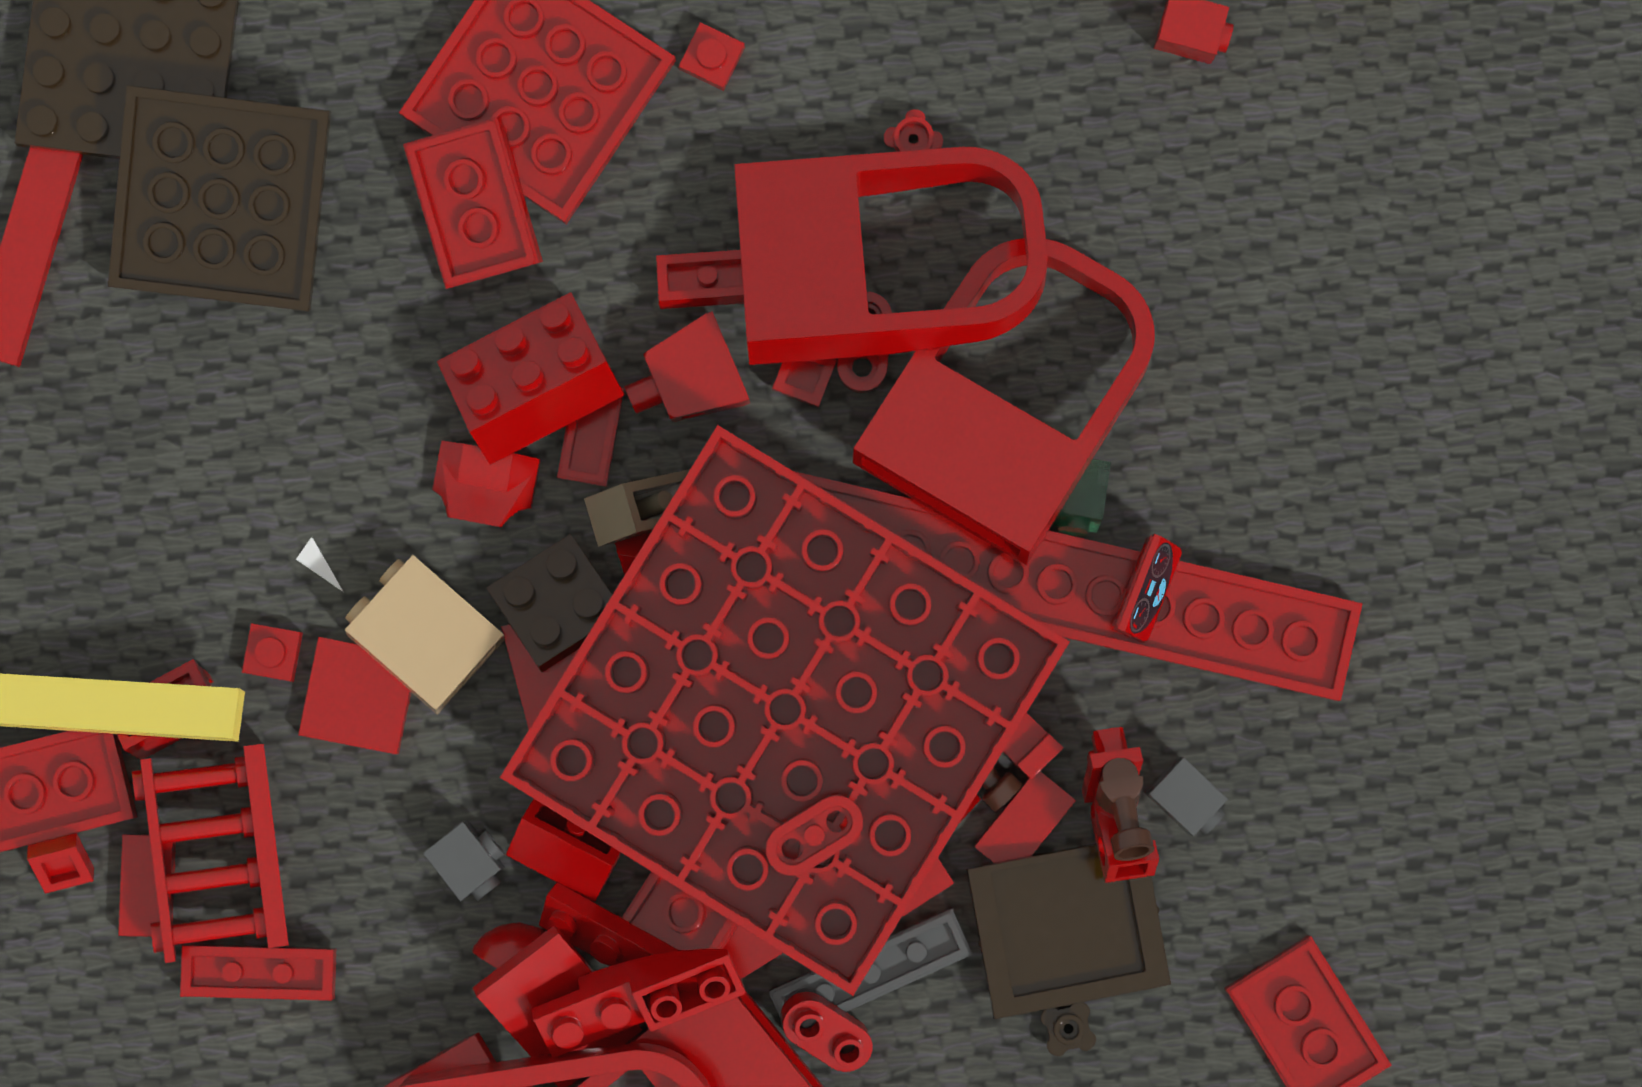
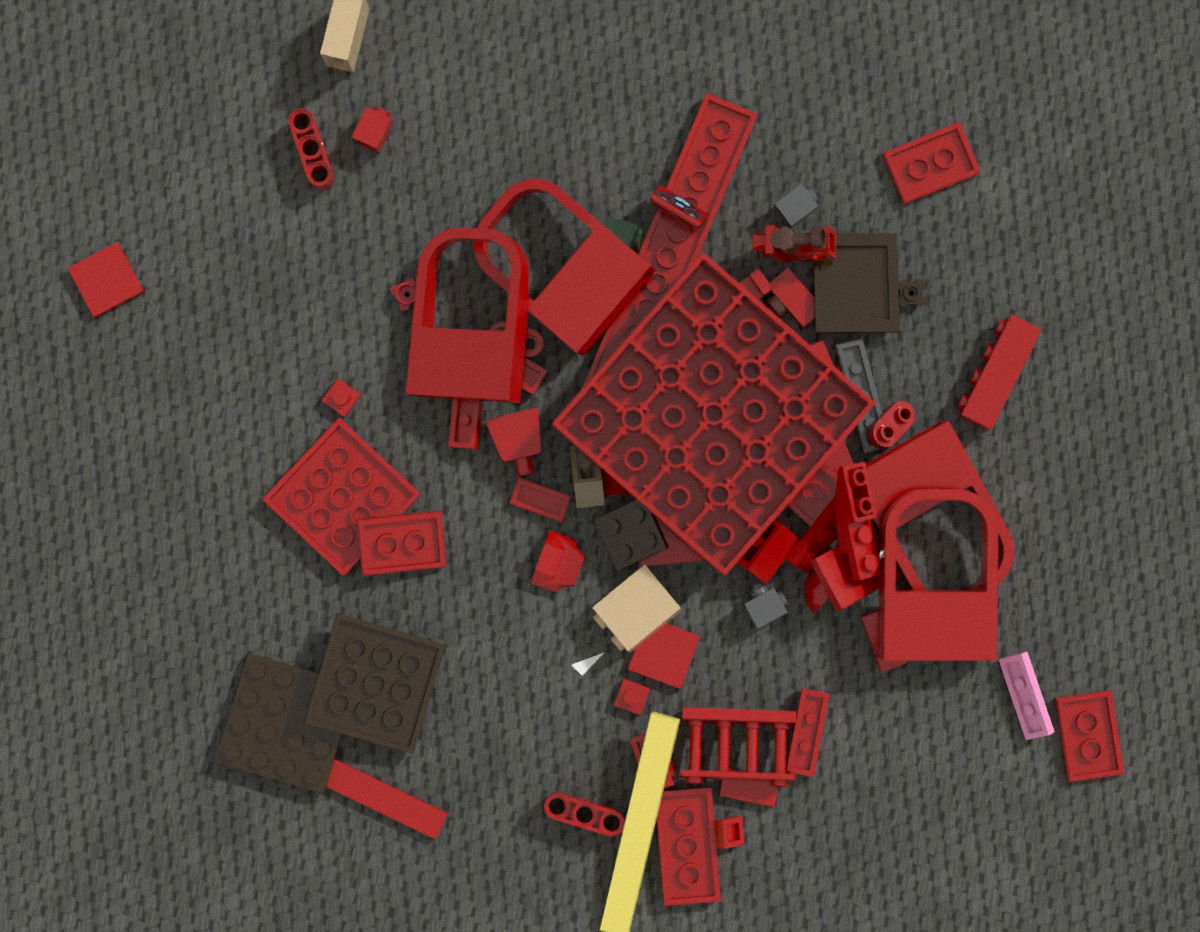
camera: 80 degrees left, 0 degrees up
red brick [437,292,624,465] -> none
red plate [766,795,863,876] -> none
none -> red beam [544,792,624,836]

